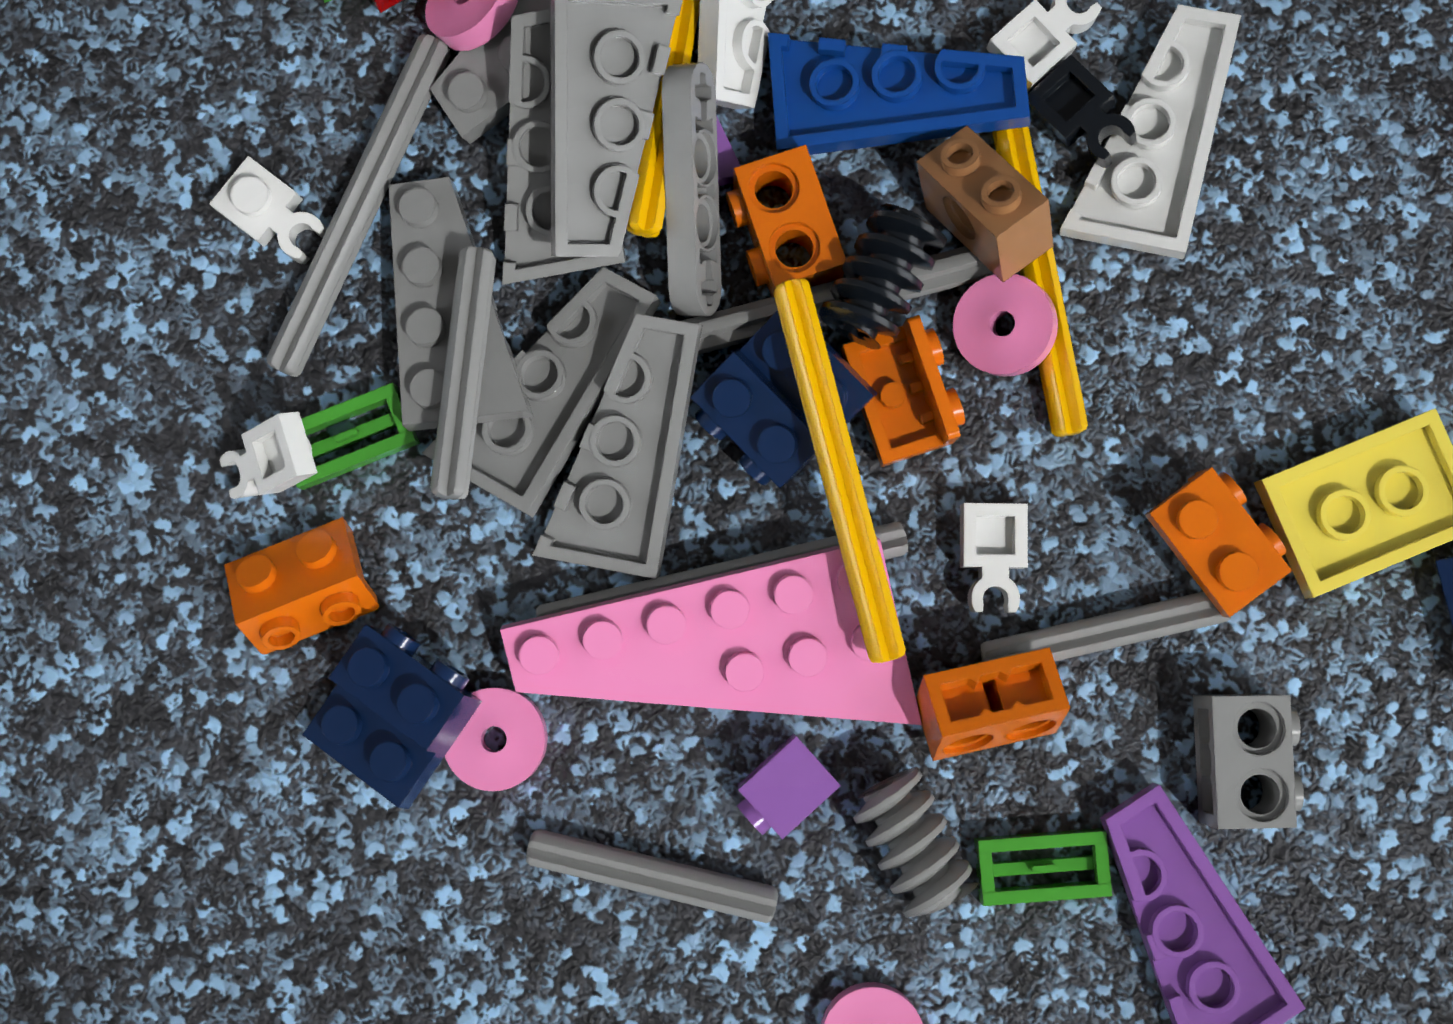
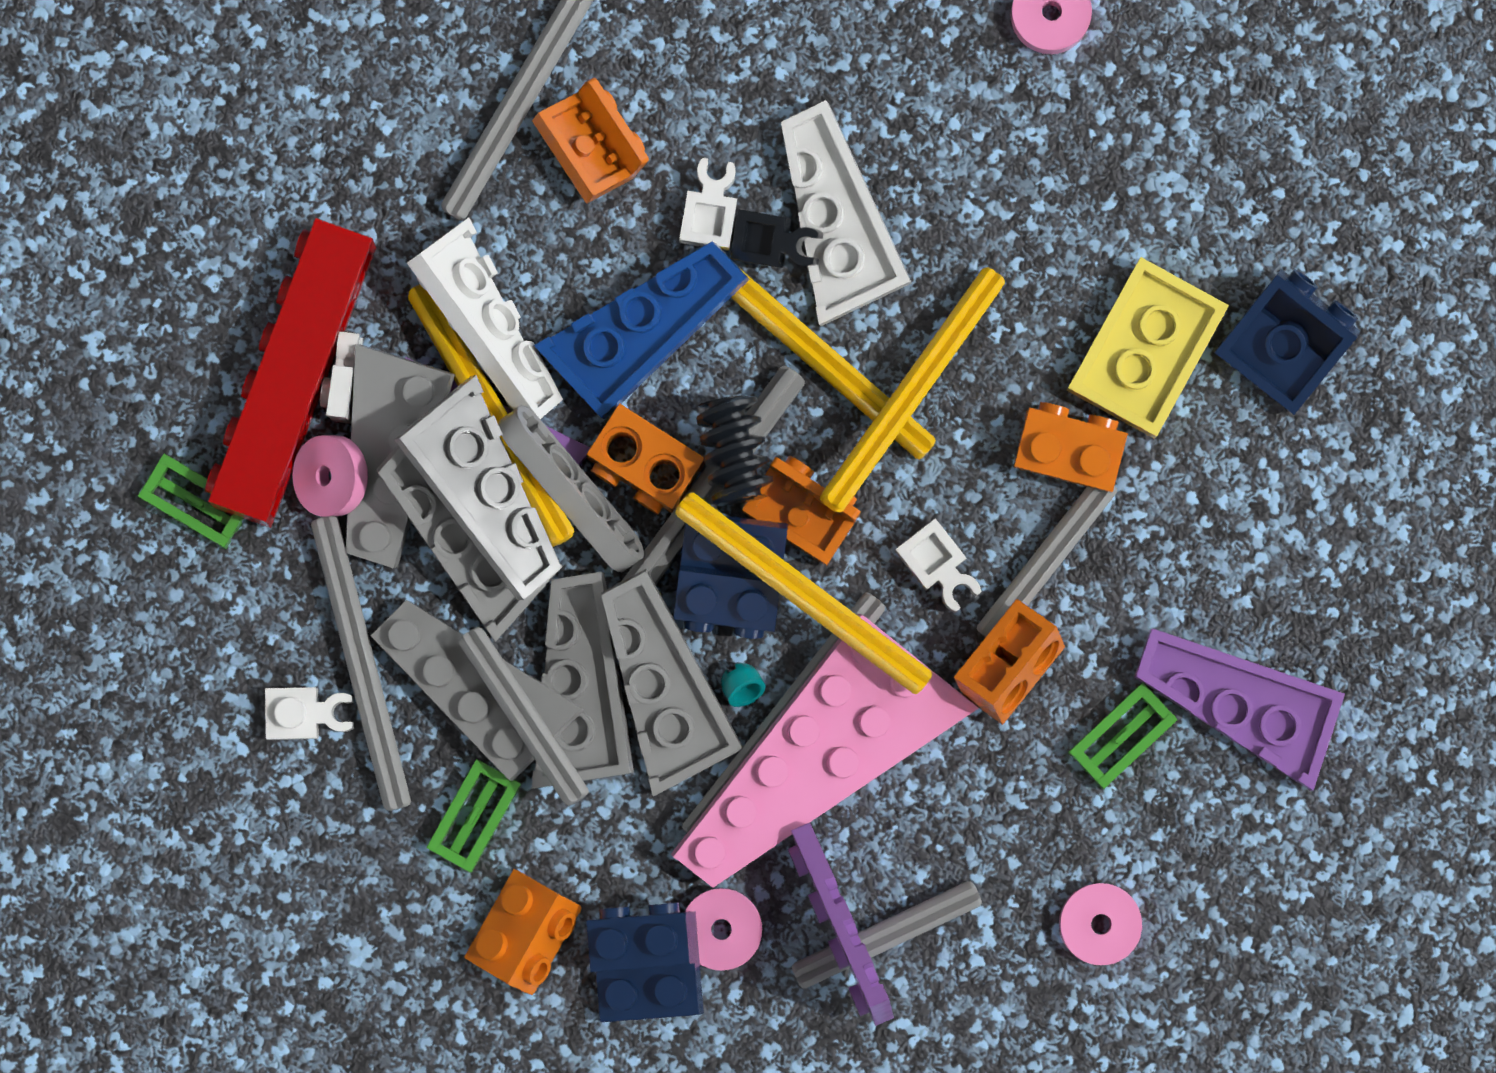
camera: 40 degrees left, 0 degrees up
white plate [219,412,318,499] -> none
medium lavender brick [737,733,841,839] -> none
light grey piece [853,767,978,918] -> none
medium nougat brick [916,126,1053,282] -> none
bright pink piece [953,274,1058,377] -> none
light grey brick [1193,694,1304,829] -> none
none -> teal hinge [721,662,766,707]
none -> medium lavender wing [788,823,894,1026]
none -> yellow axle [820,267,1005,513]

